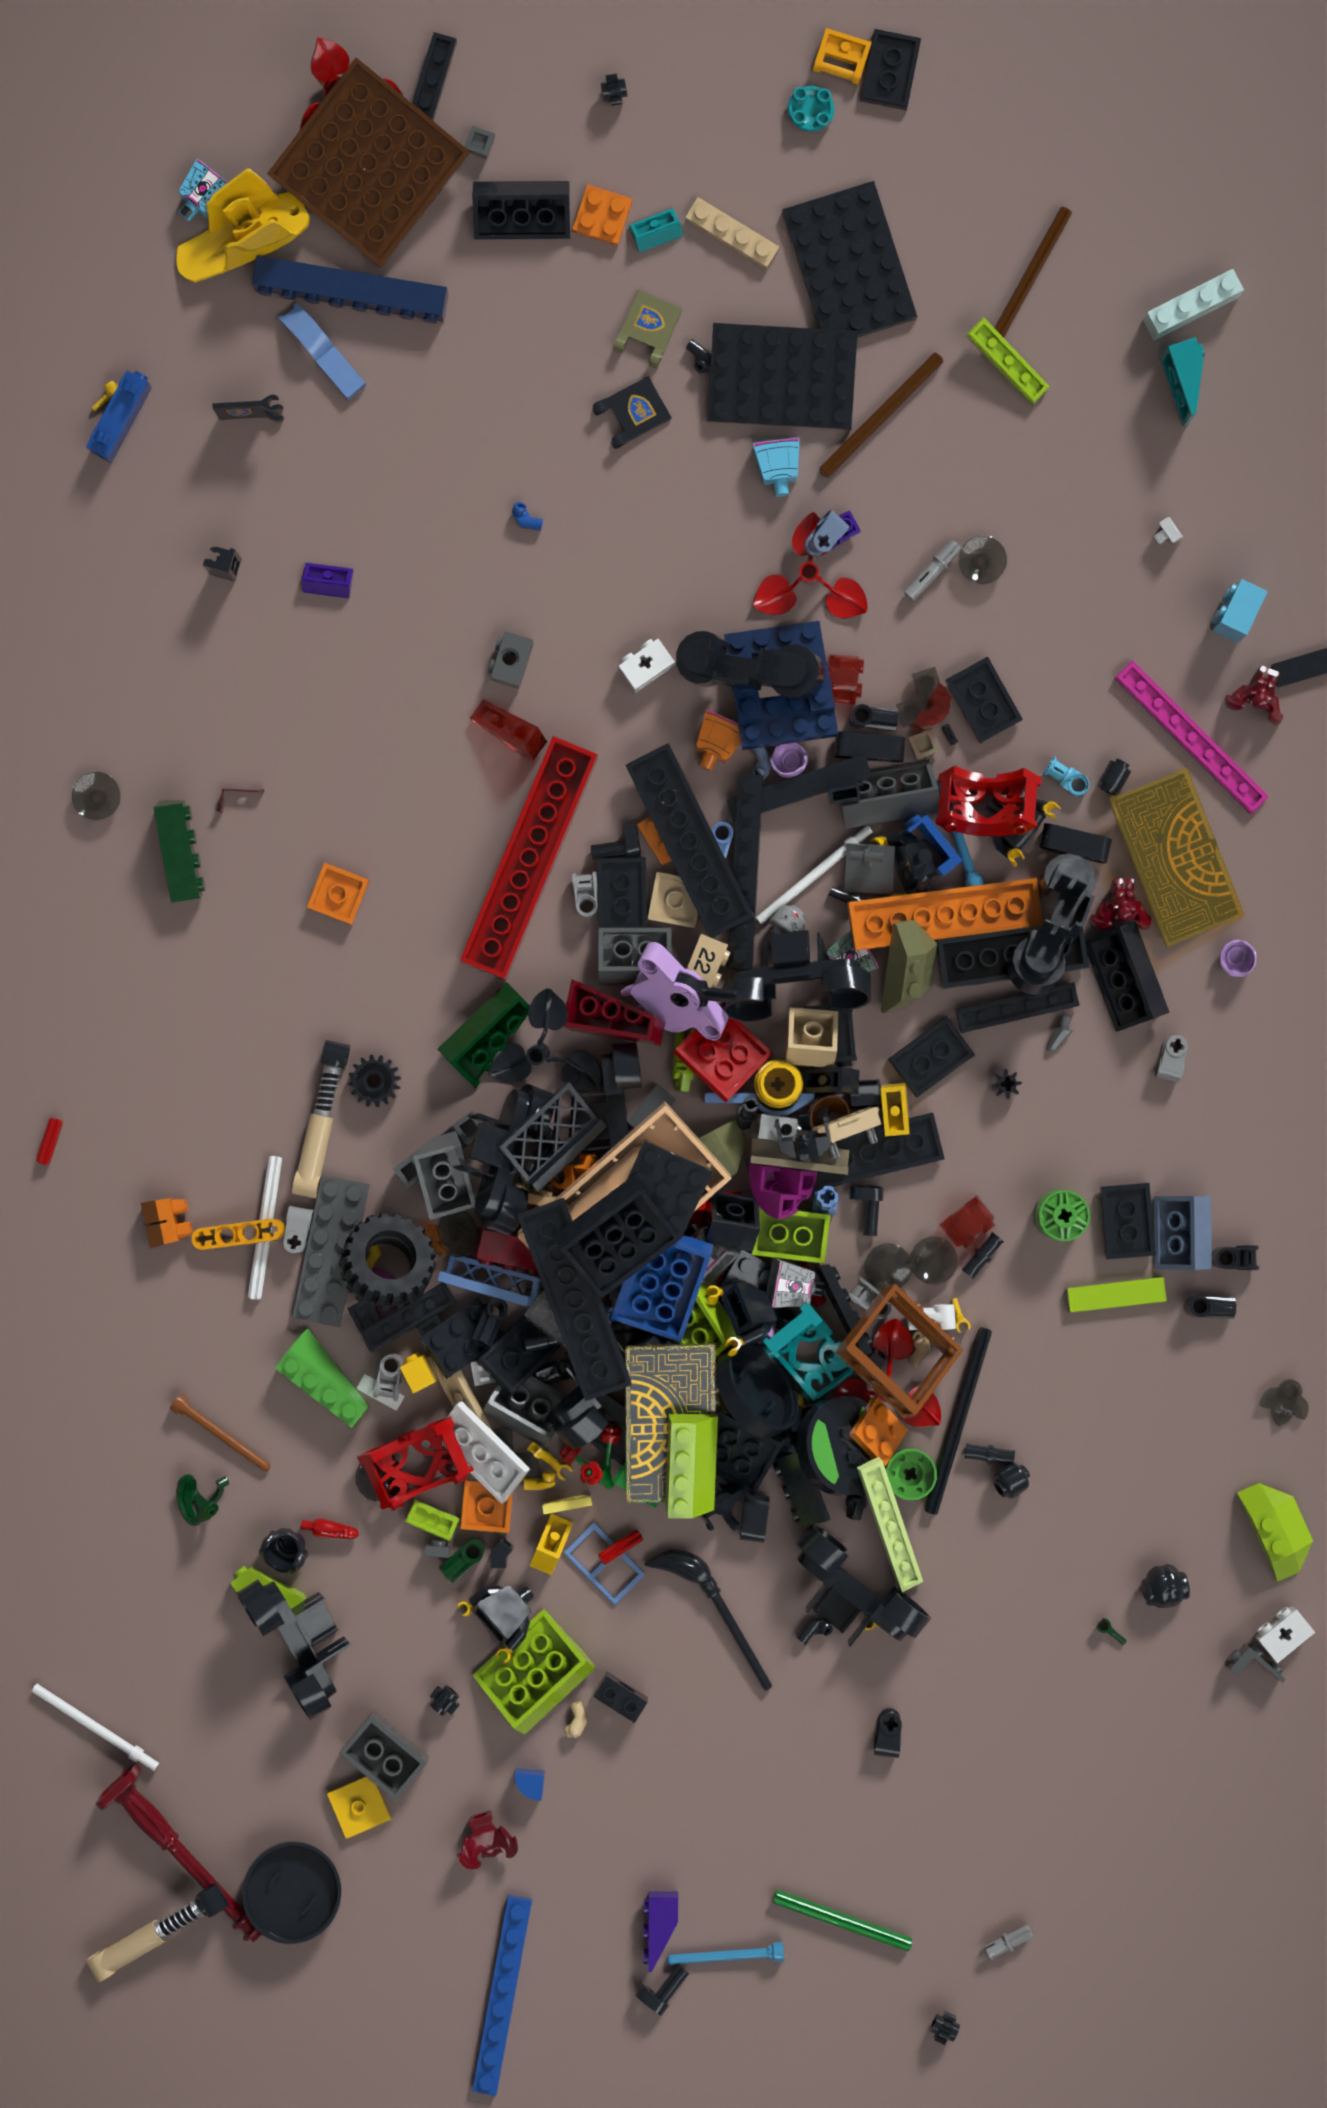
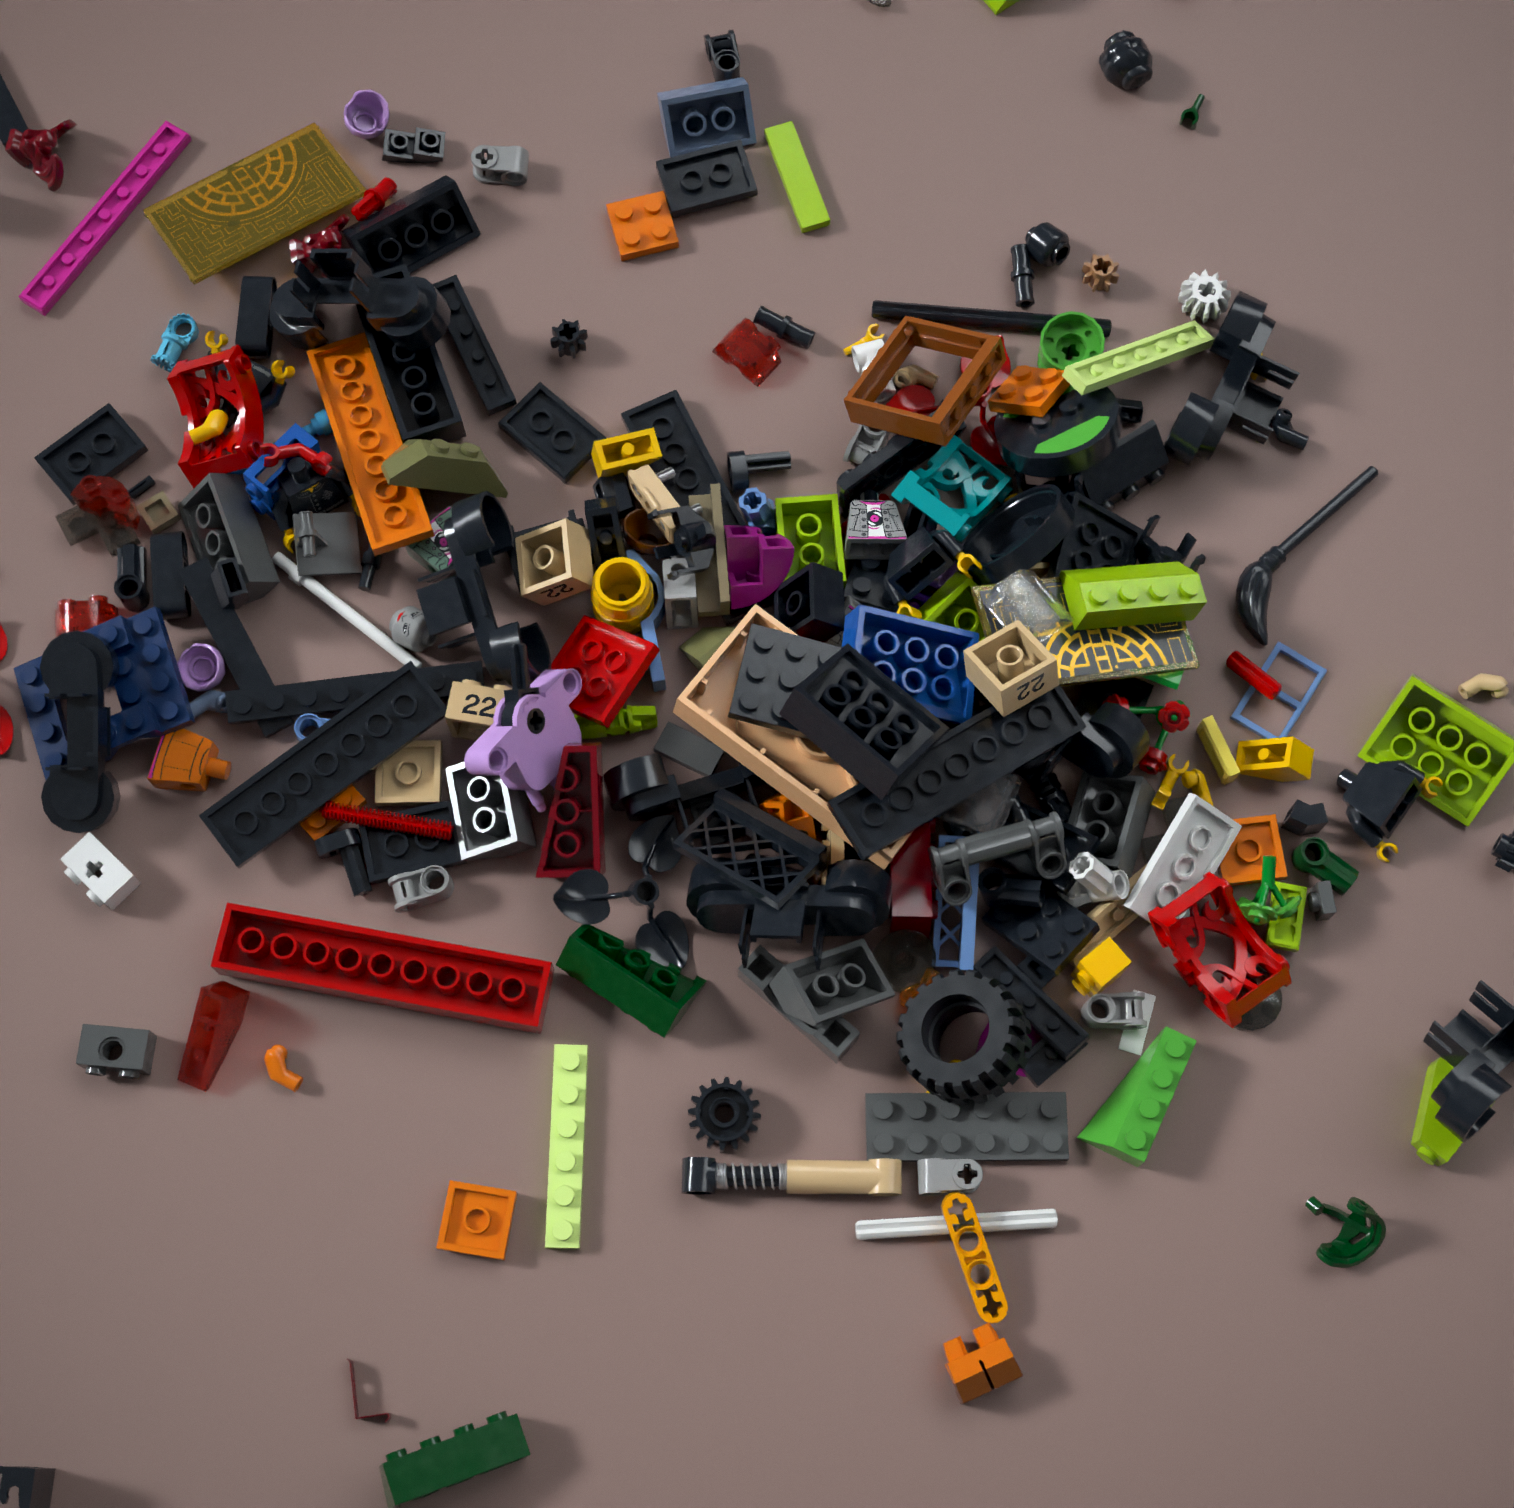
camera: 100 degrees left, 15 degrees down
dark orange piece [169,1393,271,1471] -> none
black hair [259,1528,308,1574] -> none
red piece [300,1518,359,1539] -> none
dark purple slope [302,563,353,598] -> none
black brick [593,1671,648,1723] -> none
black pin [736,1097,759,1130] -> none
black beam [740,1494,770,1543] -> none
clear smoke dish [864,1243,912,1290] -> none
black piece [874,1708,902,1758] -> none
clear smoke dish [910,1236,958,1285] -> none
bright green wheel [1034,1190,1090,1241] -> none
dark grey bar [1046,1016,1073,1051] -> none
black brick [1098,758,1131,796] -> none
black piece [1184,1295,1236,1319] -> none
none -> yellow arm [188,409,228,445]
none -> red arm [259,443,333,476]
none -> orange arm [264,1044,303,1092]
none -> red axle [322,801,454,840]
none -> red axle [351,177,398,221]
none -> black slope [382,127,446,163]
none -> yellowish green plate [545,1044,588,1249]
none -> orange plate [606,190,679,261]
none -> dark grey piece [928,811,1067,906]
none -> tan brick [963,619,1059,717]
none -> clear slope [984,570,1074,642]
none -> white piece [1069,852,1130,902]
none -> medium nougat gear [1082,254,1120,292]
none -> white gear [1178,269,1231,324]
none -> plant [1236,855,1302,925]

